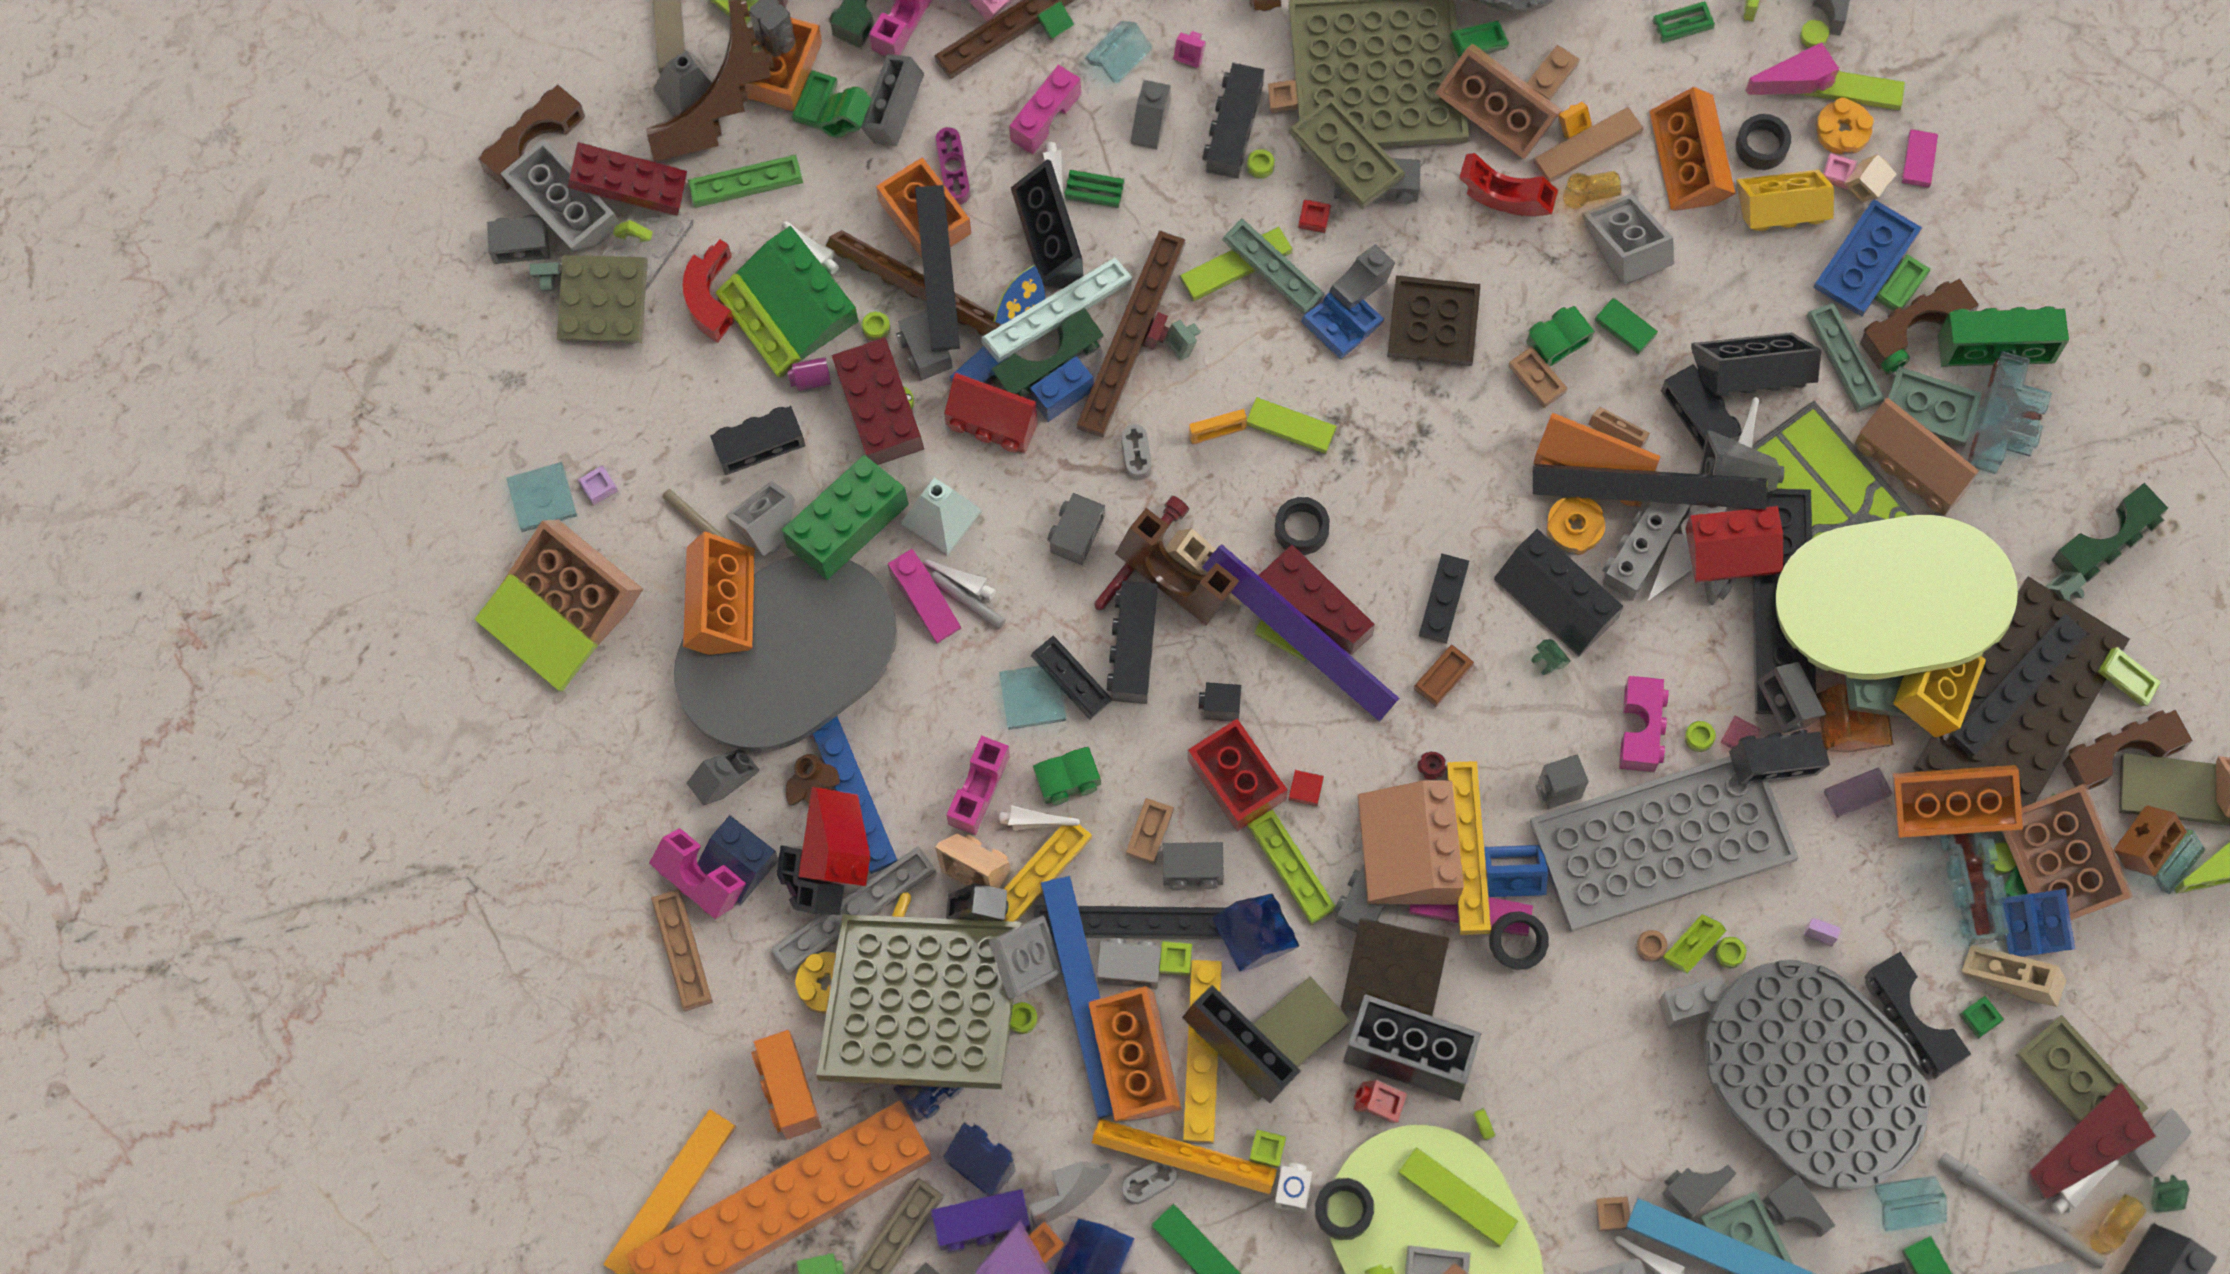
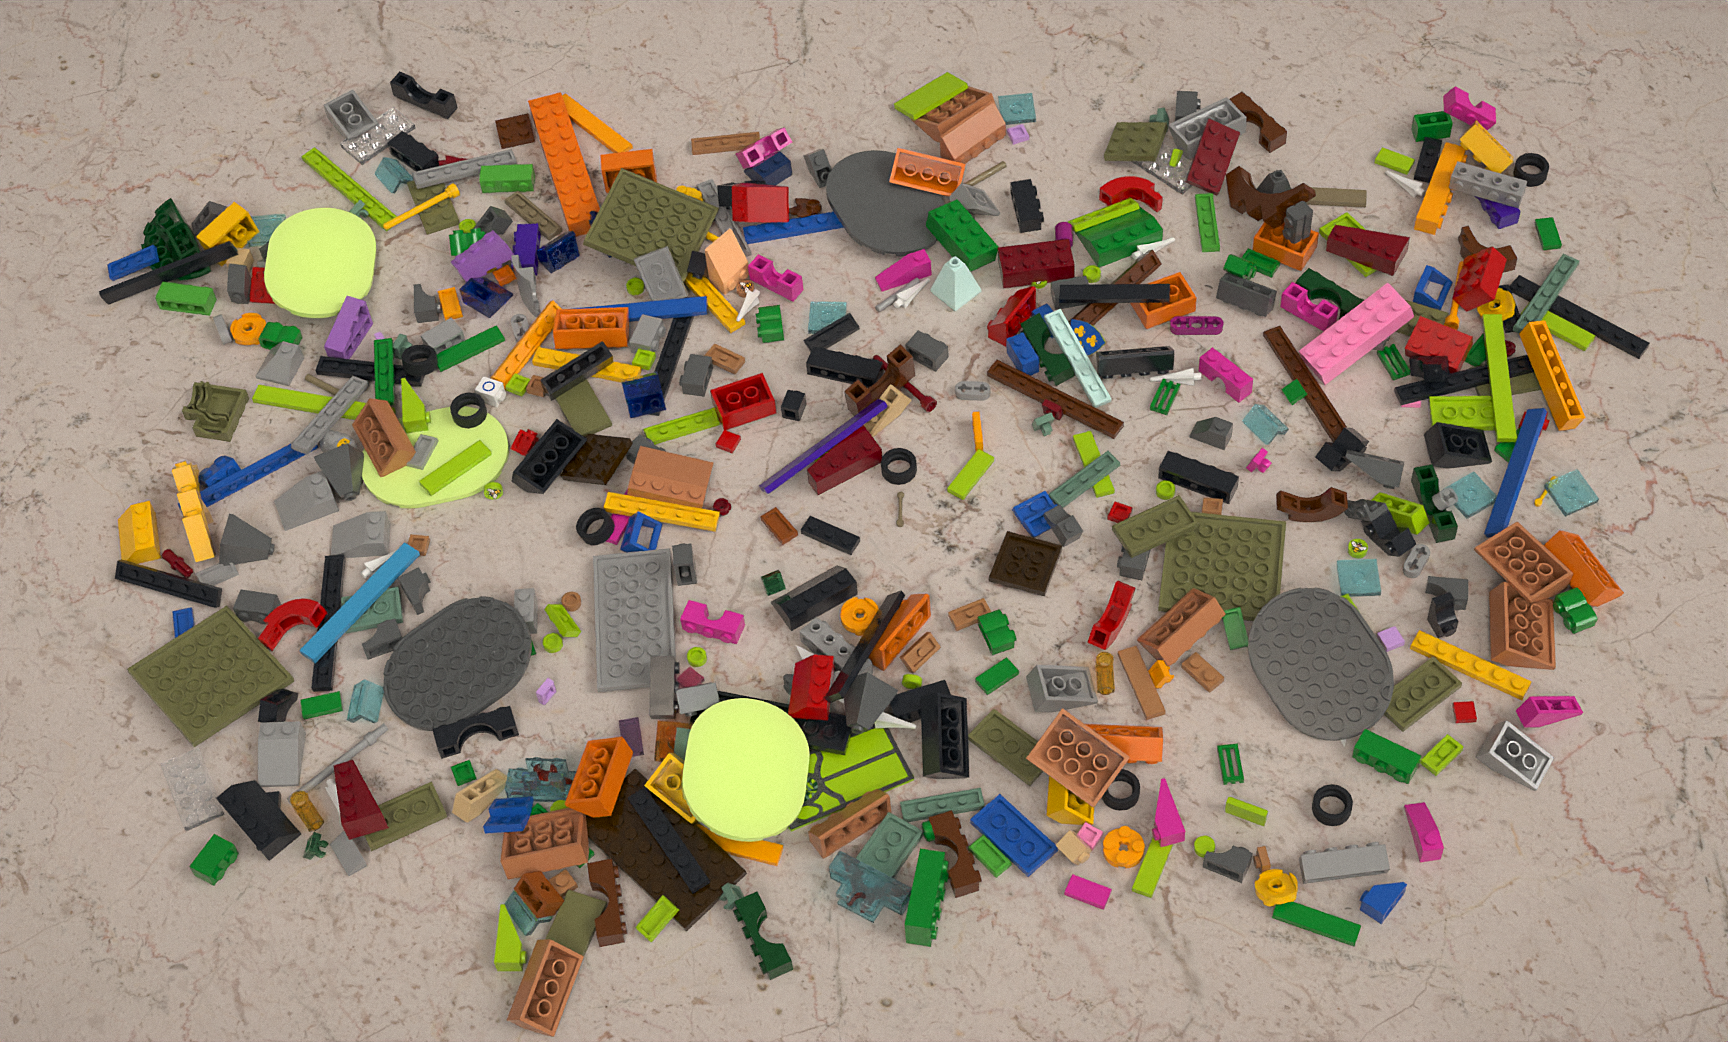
camera: 105 degrees right, 15 degrees down
none -> medium nougat plate [526,375,546,397]
none -> medium nougat plate [548,869,578,898]
none -> medium nougat tile [736,280,755,298]
none -> dark tan hinge [896,492,904,527]
none -> lime tile [902,674,922,689]
none -> nougat slope [940,100,1006,164]
none -> olive plate [968,709,1043,786]
none -> nougat slope [1026,708,1130,808]

